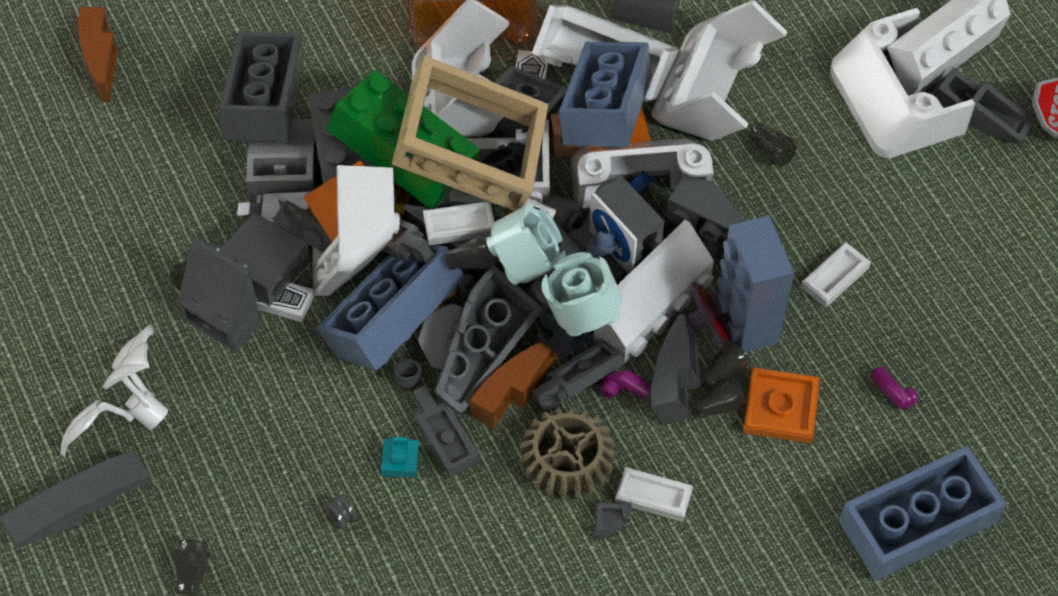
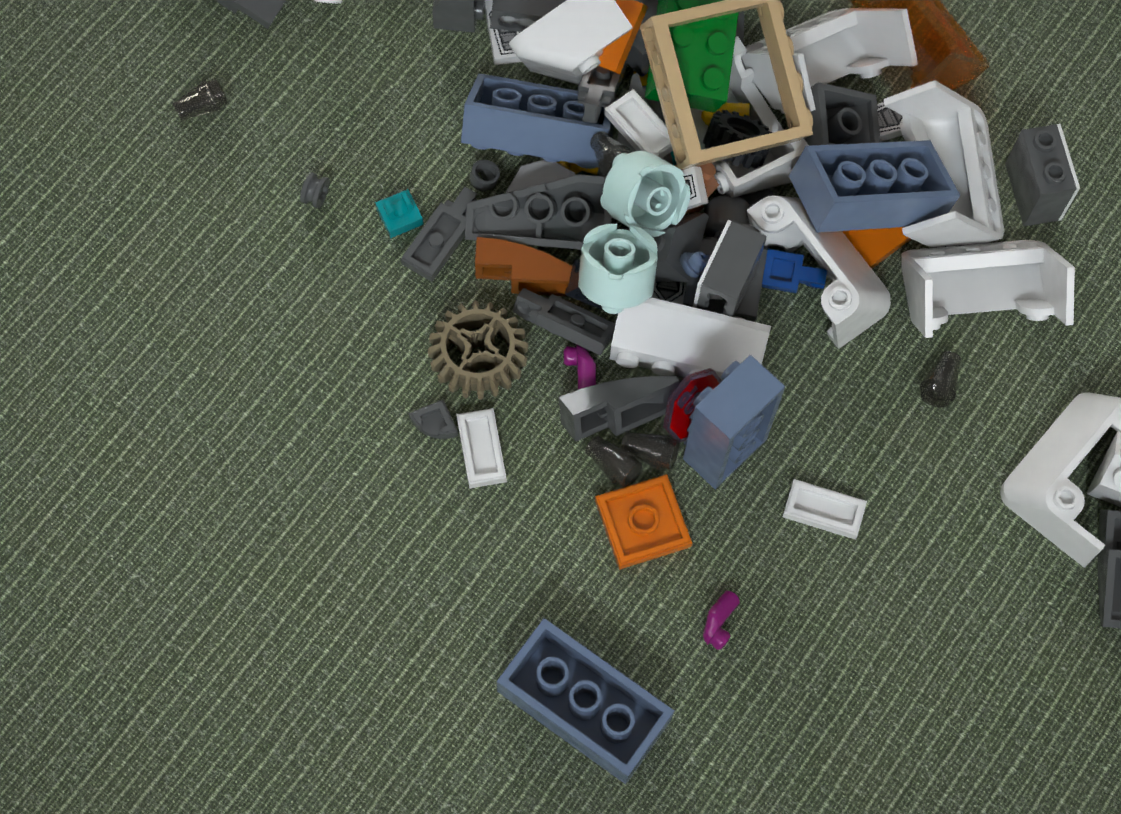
camera: 60 degrees right, 10 degrees up
dark grey slope [664,174,746,263] -> none

